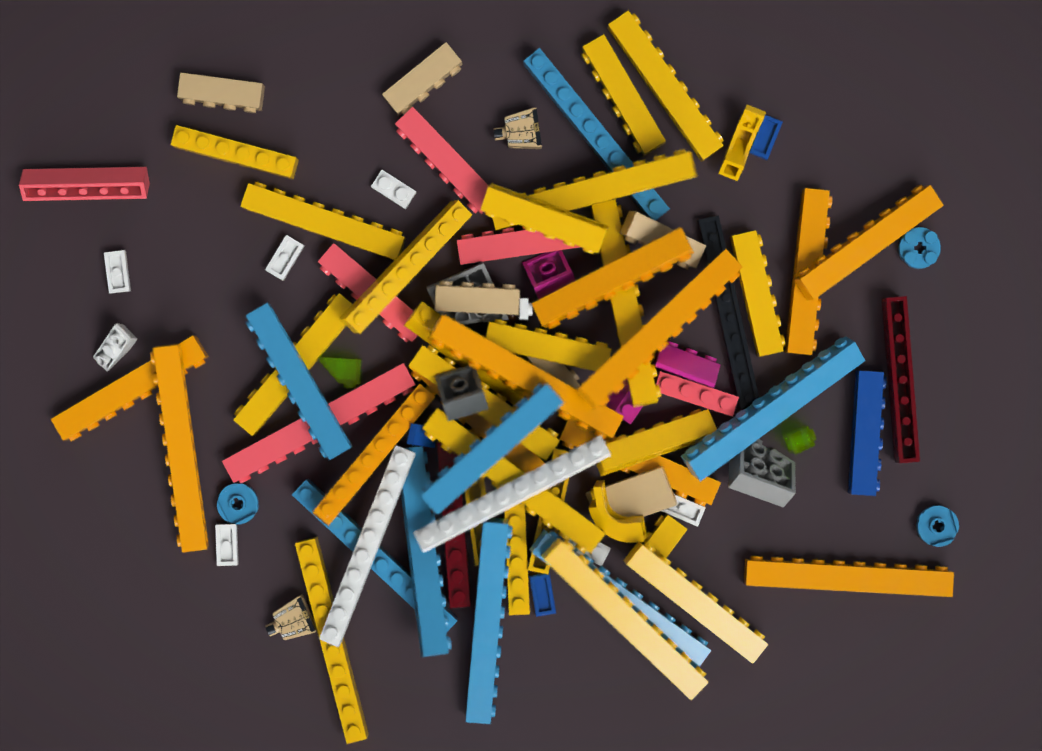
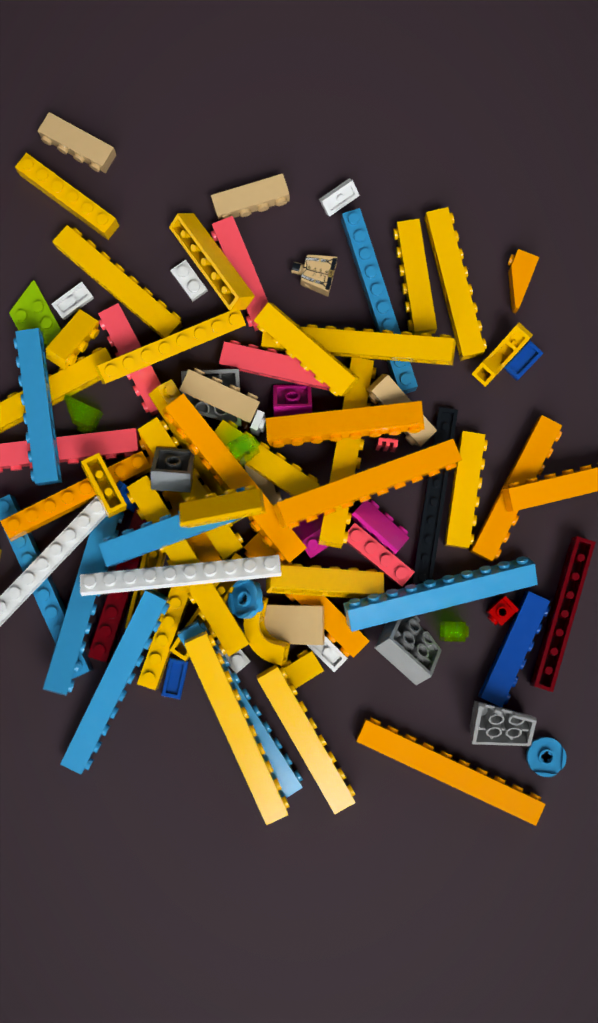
camera: 20 degrees right, 5 degrees down
none -> lime wing [9,280,61,346]
none -> yellow brick [46,309,99,370]
none -> yellow brick [81,453,127,518]
none -> yellow brick [169,213,255,311]
none -> yellow slope [179,485,266,528]
none -> clear neon green slope [227,433,260,466]
none -> dark azure plate [228,579,264,619]
none -> white plate [319,178,360,217]
none -> coral tile [376,437,398,452]
none -> light grey wedge [470,700,537,746]
none -> red brick [486,596,519,626]
none -> light orange slope [507,249,539,314]

